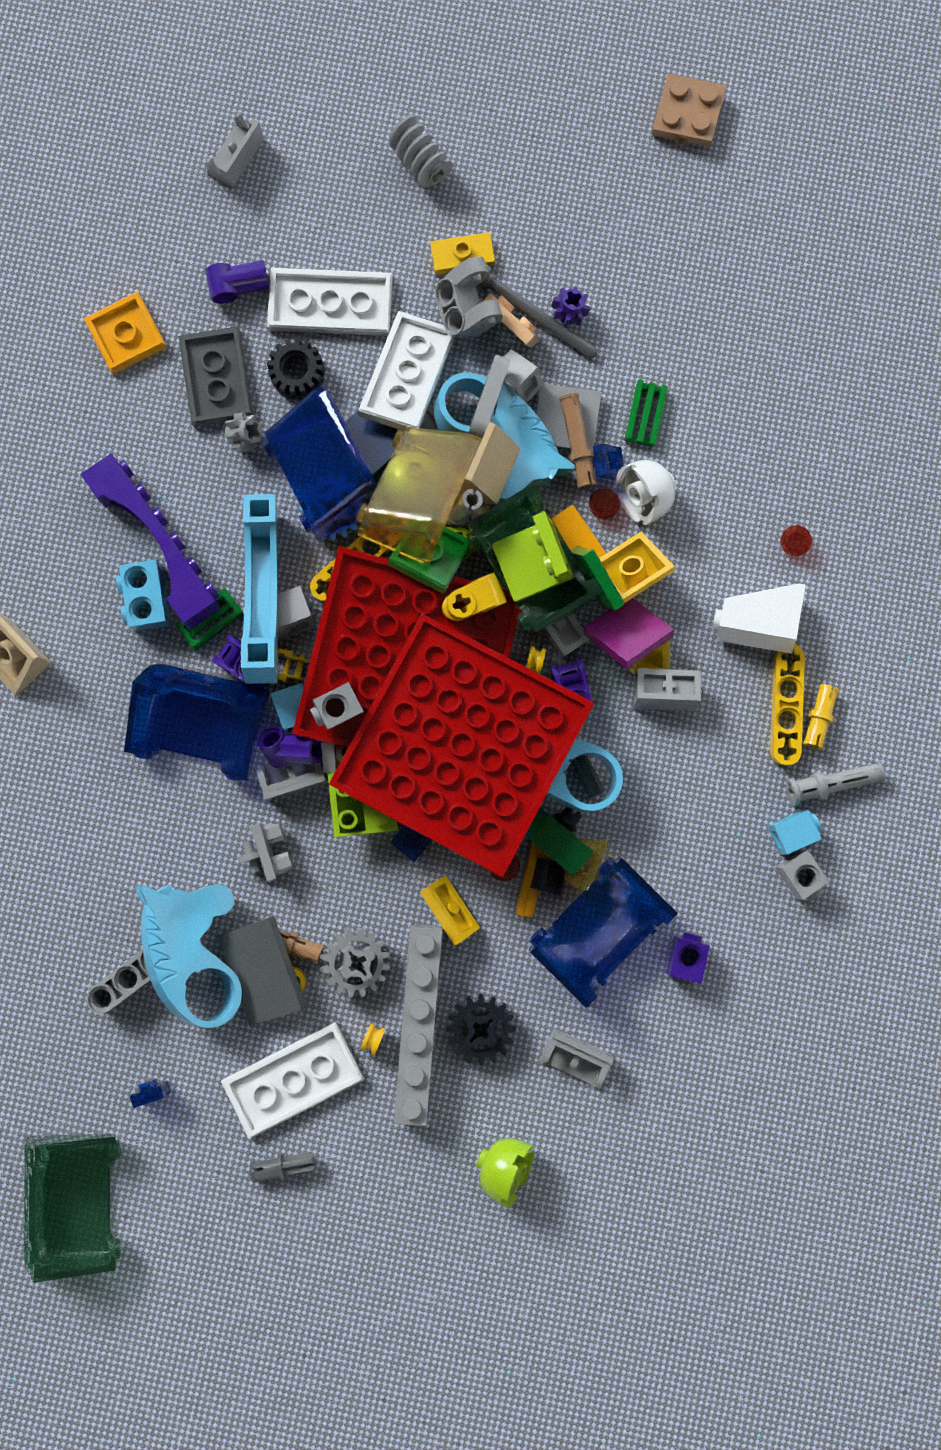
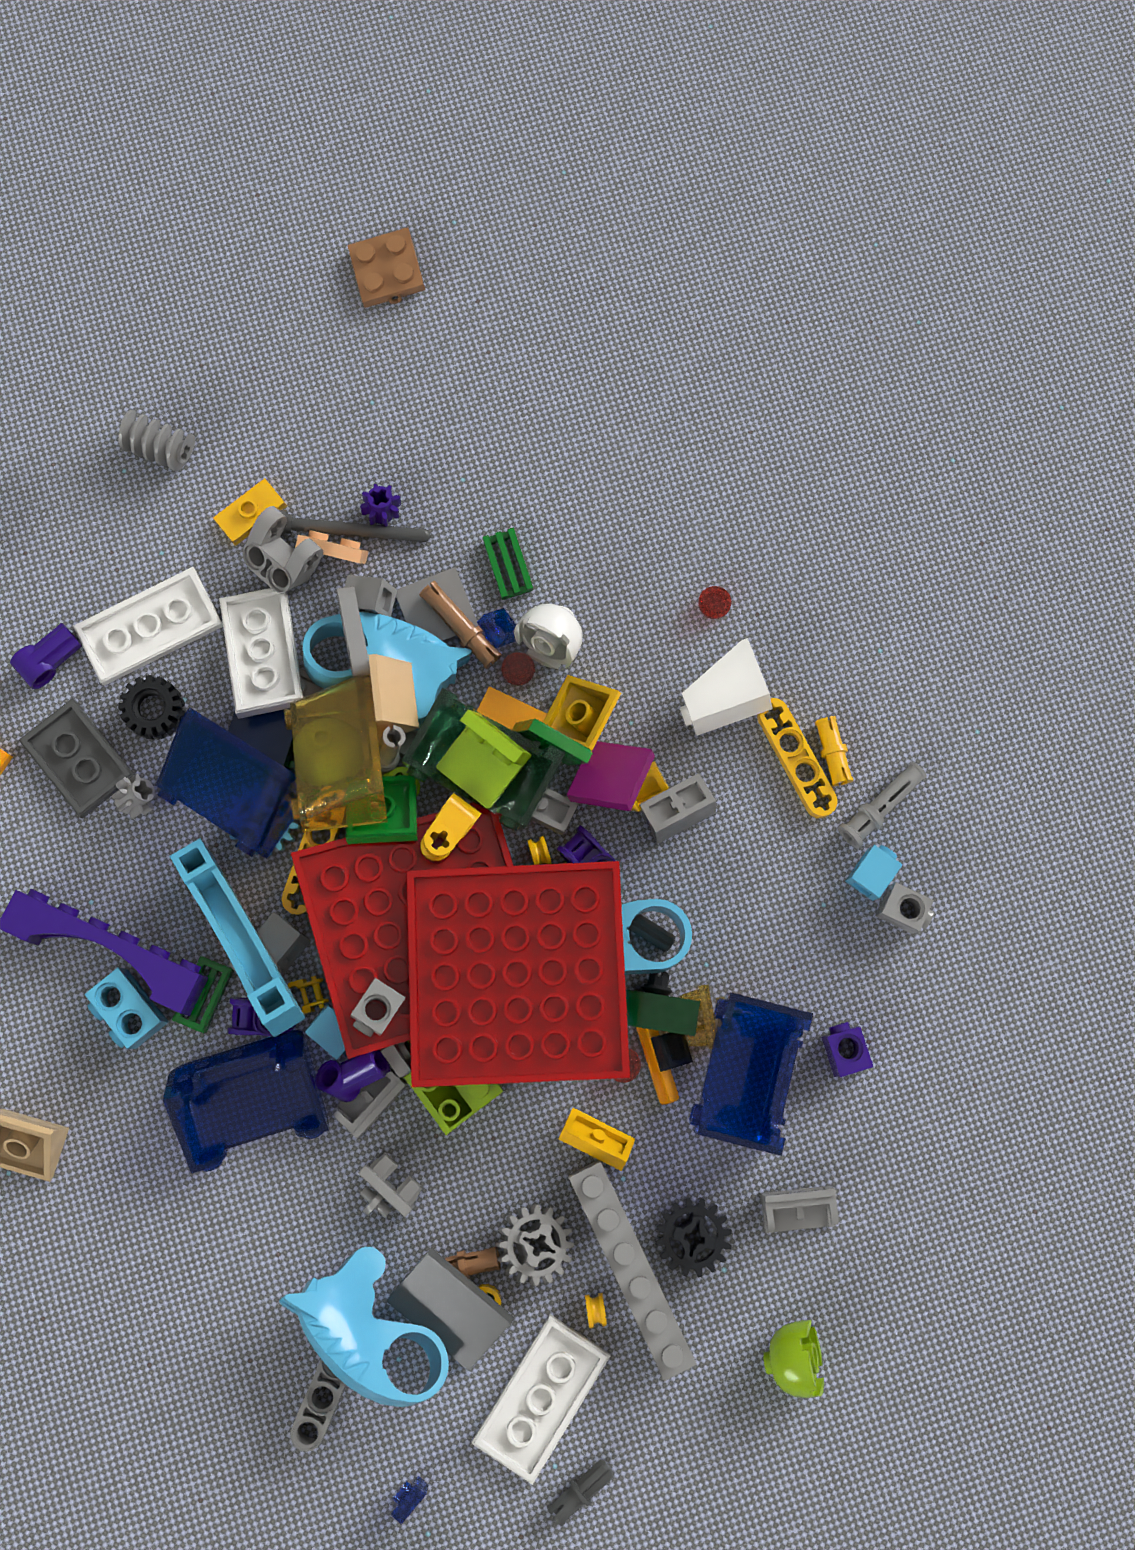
camera: 35 degrees left, 5 degrees down
clear blue plate [390,825,432,863] -> none

